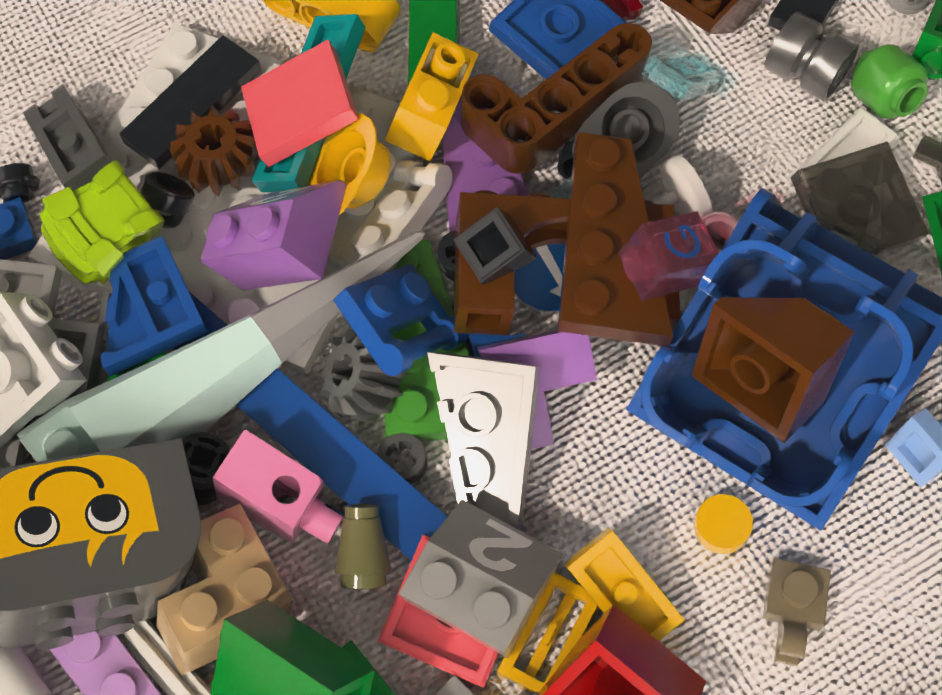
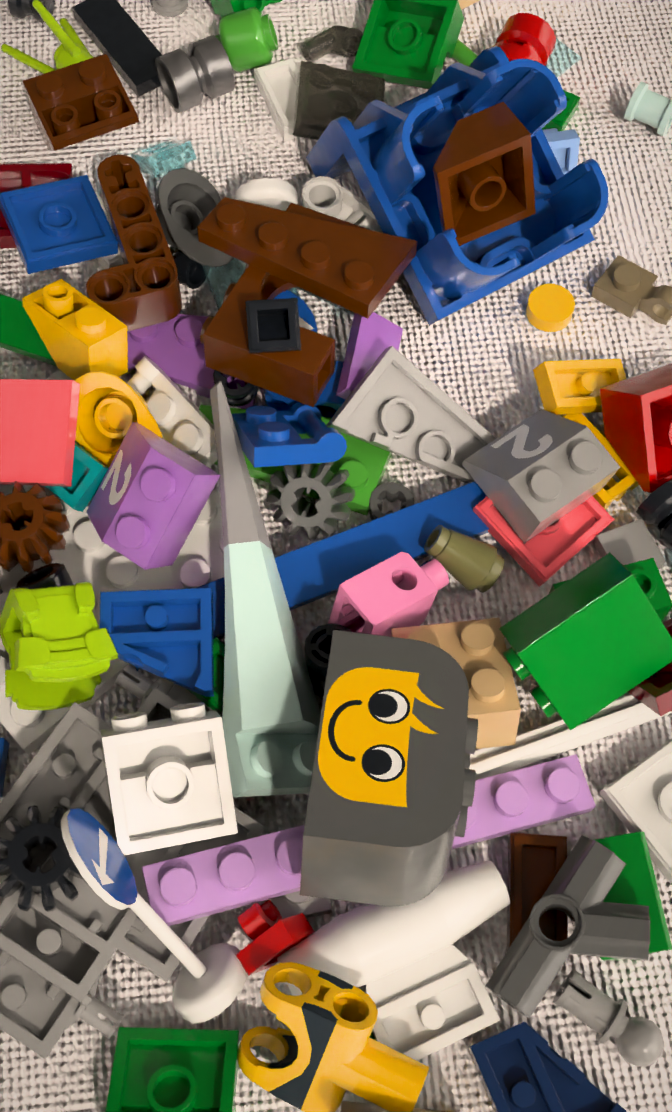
camera: 70 degrees left, 0 degrees up
clear pink brick [618,211,719,301] -> none

